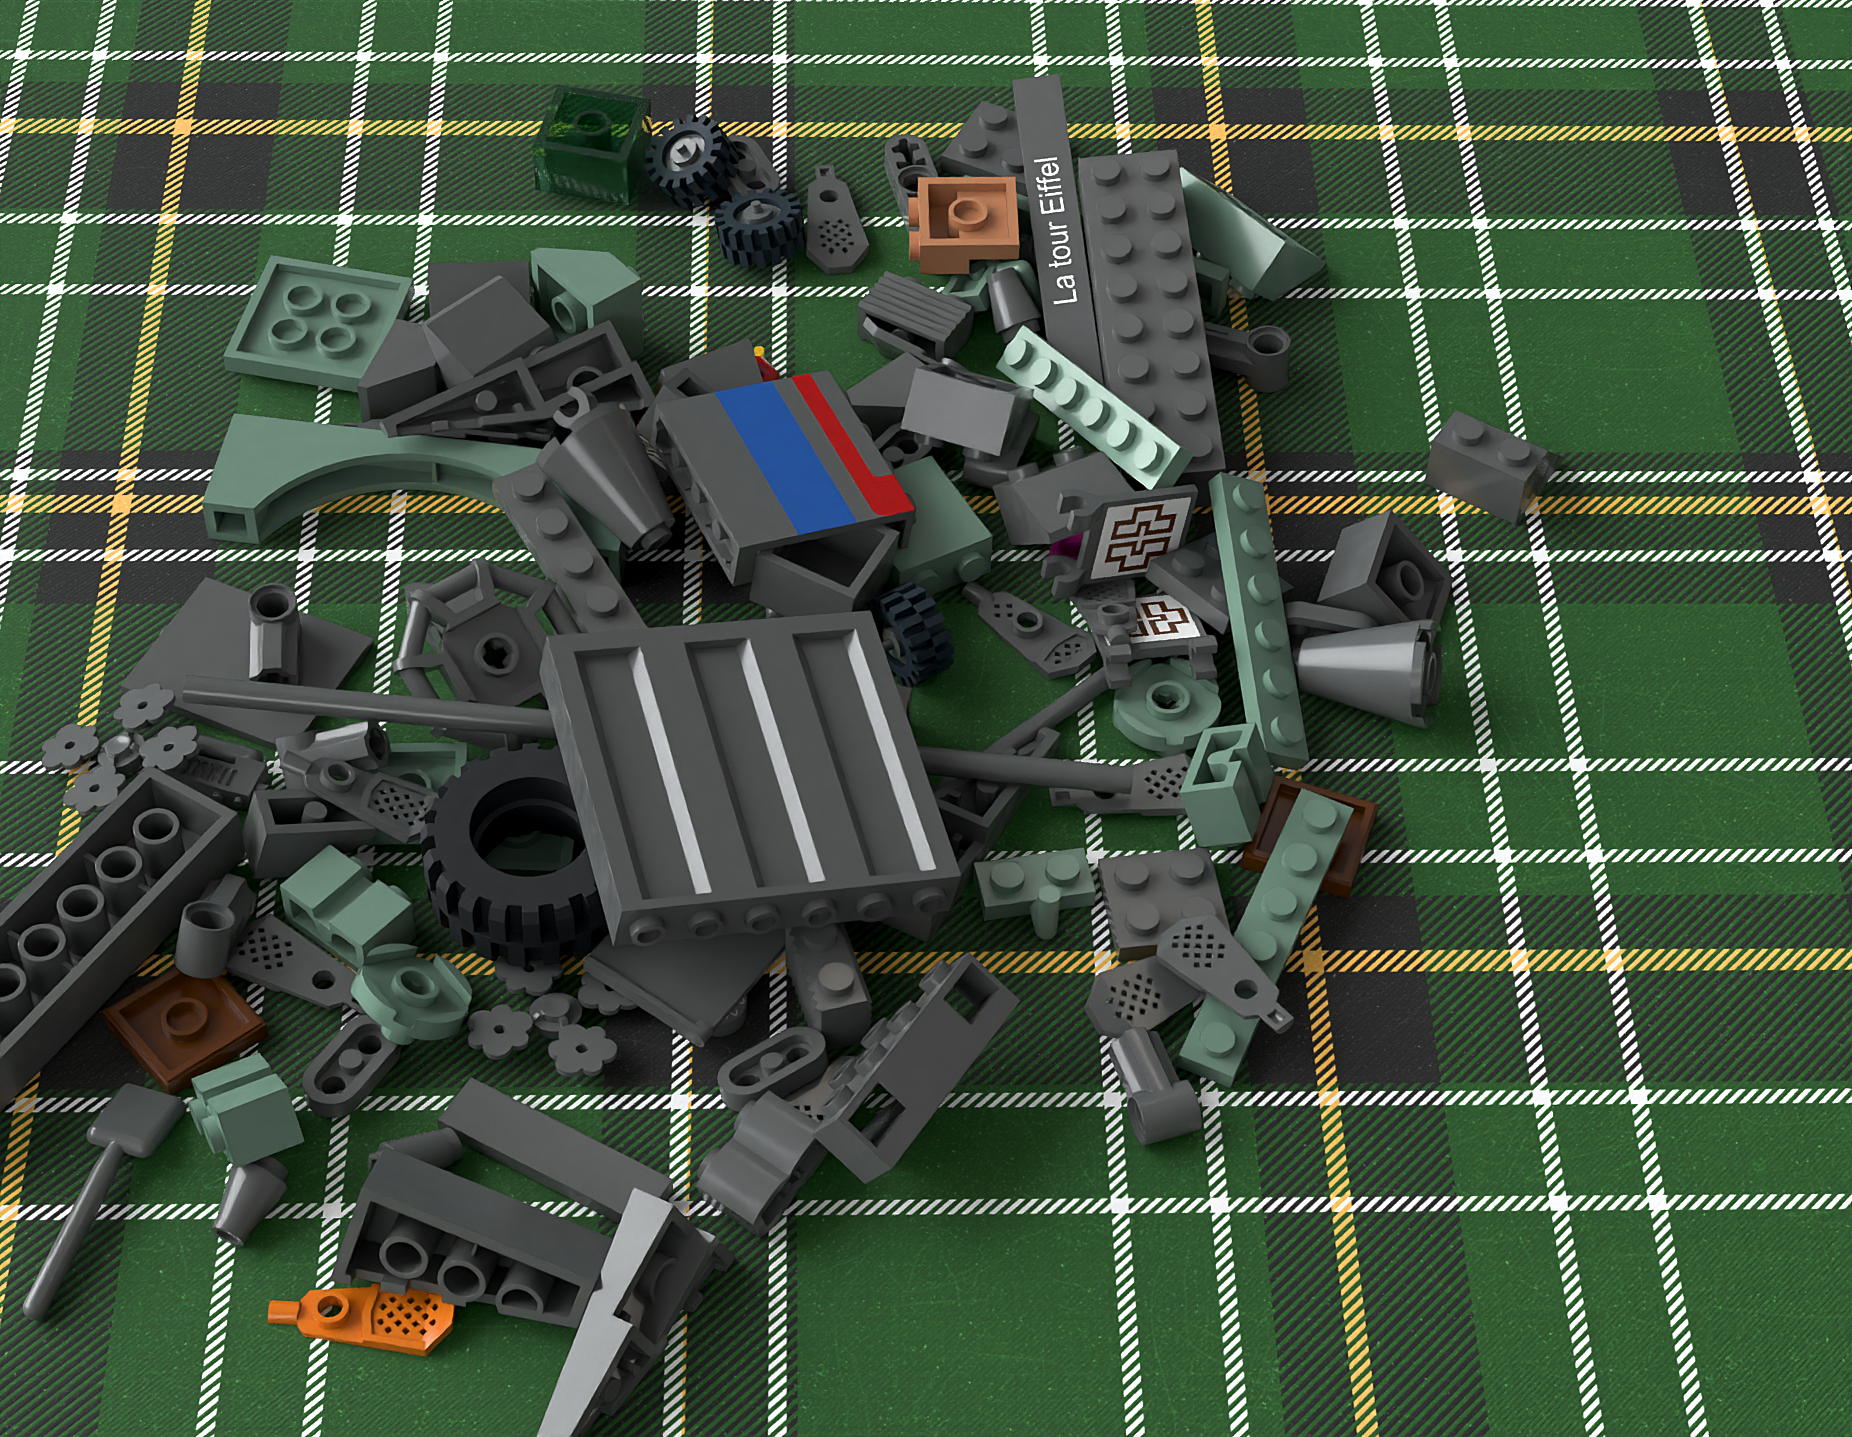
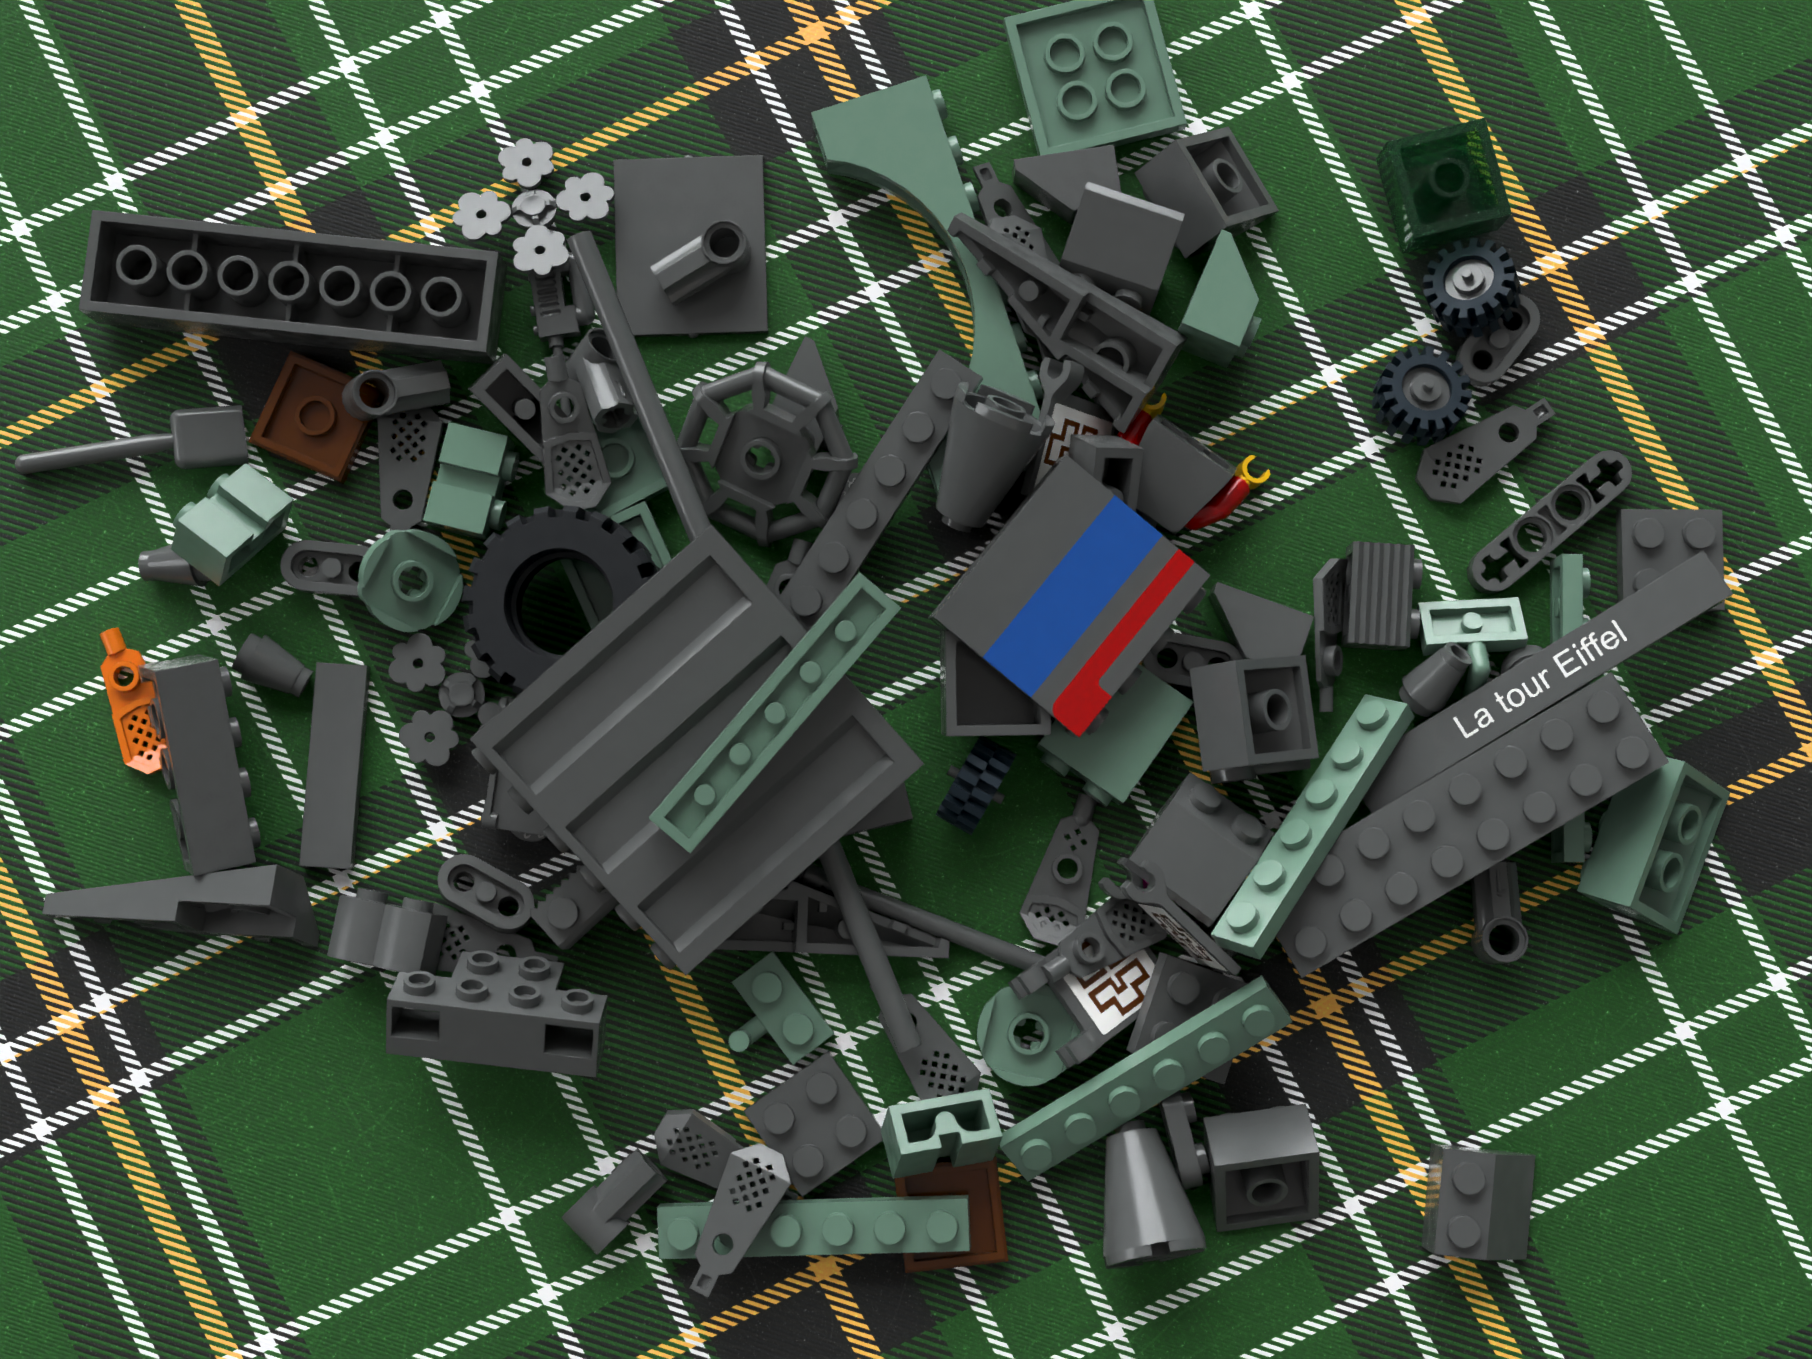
camera: 65 degrees right, 35 degrees up
nougat plate [908,177,1019,274] -> none
none -> sand green plate [649,572,901,853]

